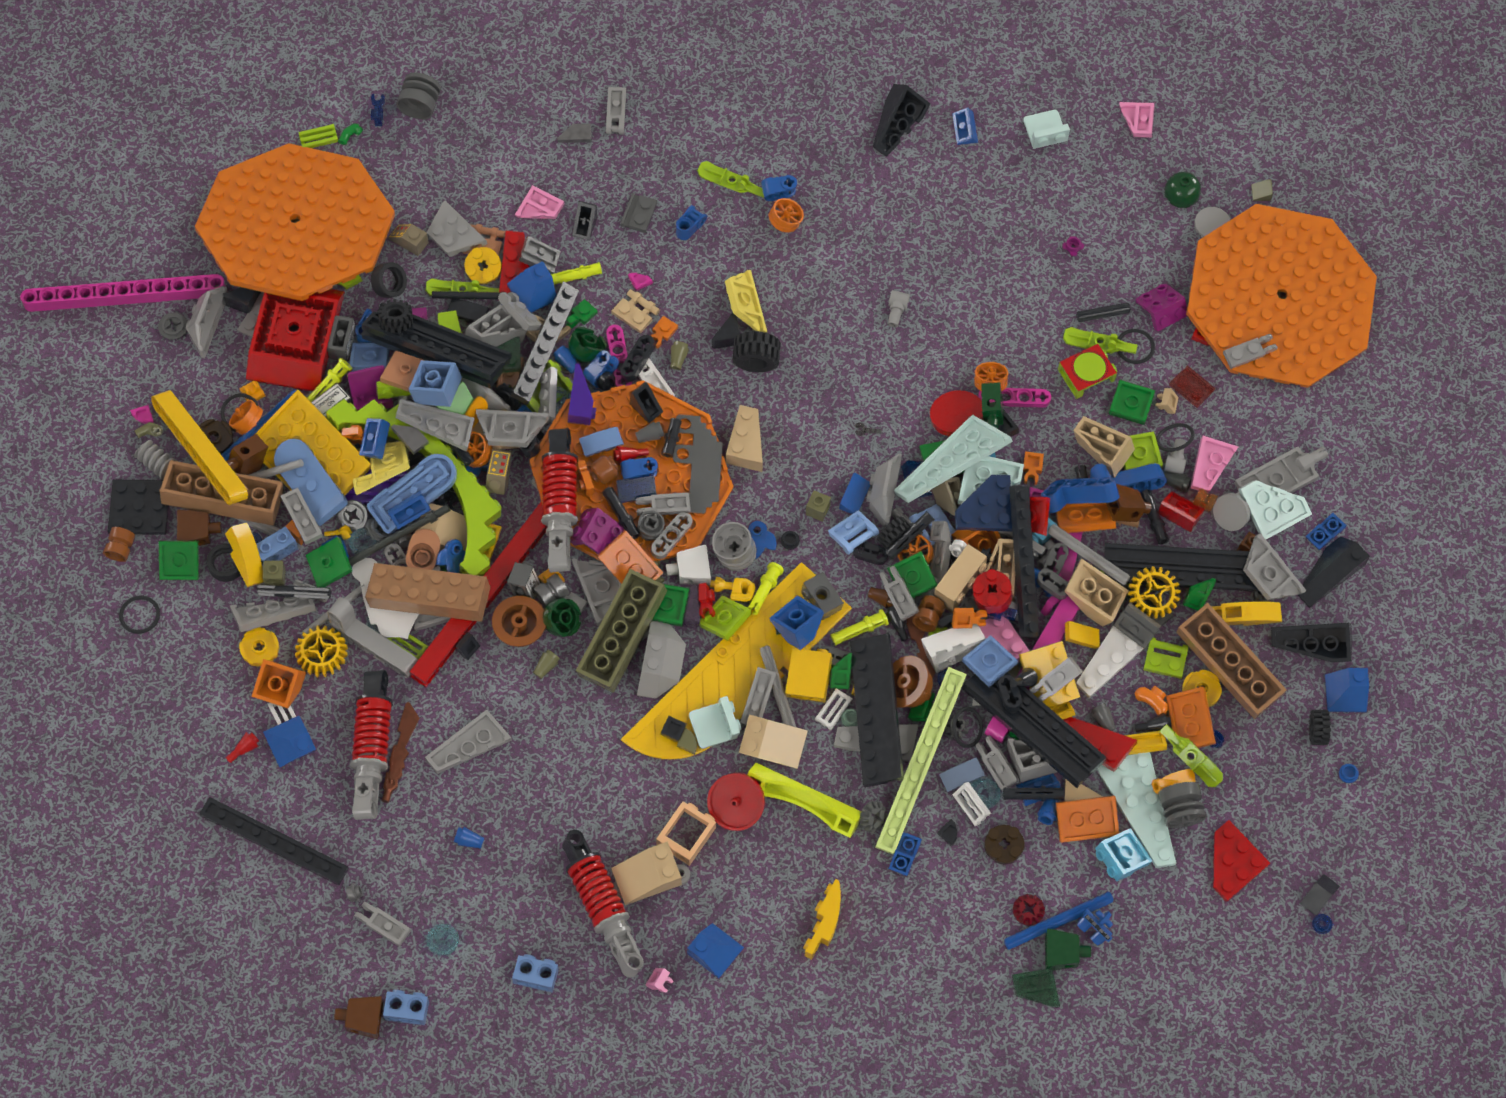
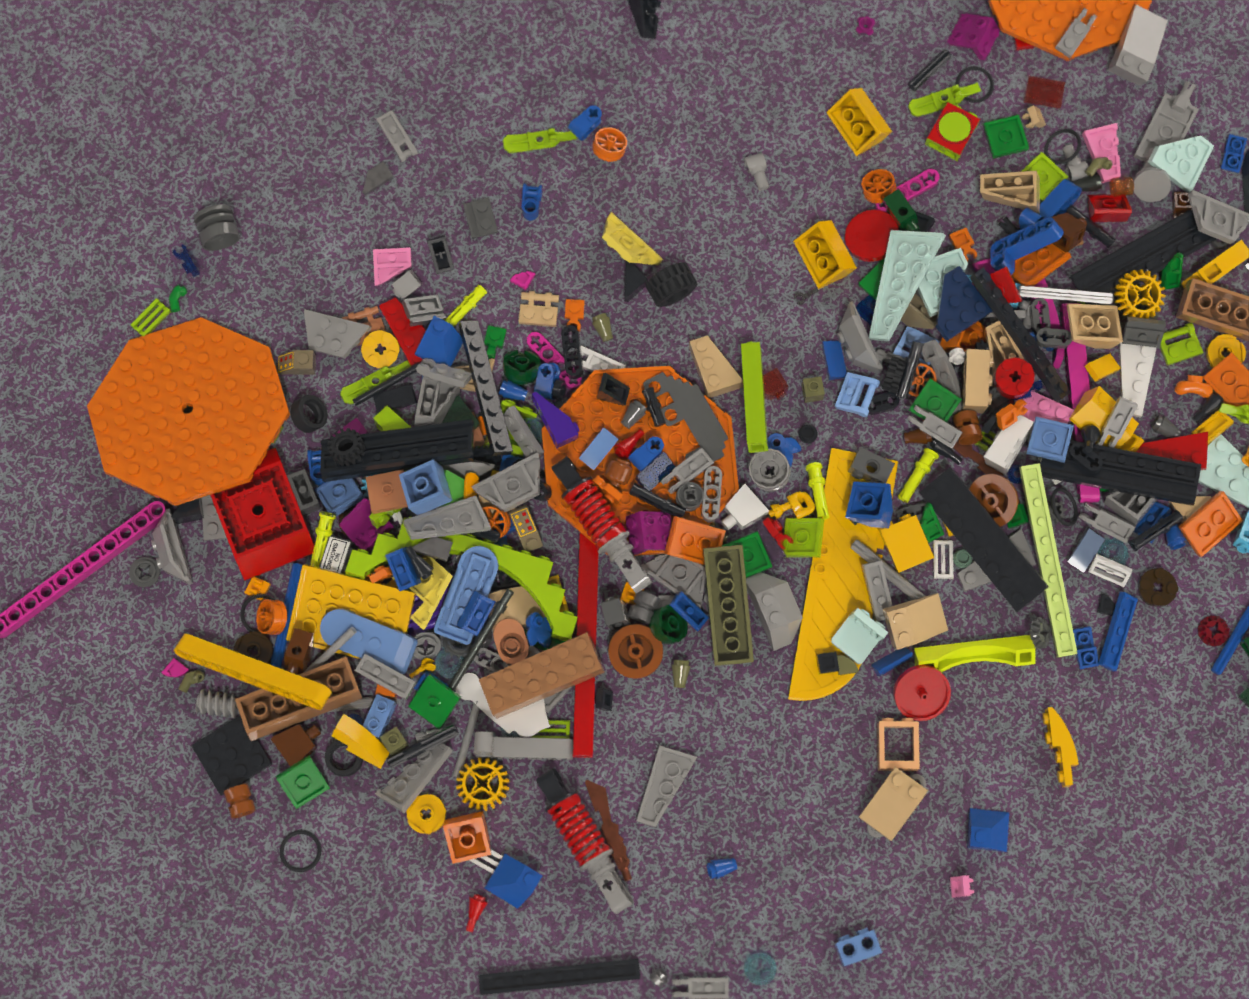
camera: 30 degrees left, 10 degrees up
piece [562,830,644,978] -> none
none -> light grey brick [391,270,423,299]
none -> black cone [404,545,433,580]
none -> blue slope [670,591,709,632]
none -> lime brick [741,341,768,453]
none -> clear red slope [743,368,789,400]
none -> yellow slope [793,220,857,289]
none -> yellow slope [826,88,892,156]
none -> blue slope [871,647,913,677]
none -> olive arm [1085,157,1113,177]
none -> blue tile [1098,592,1138,672]
none -> light grey slope [1107,5,1168,86]

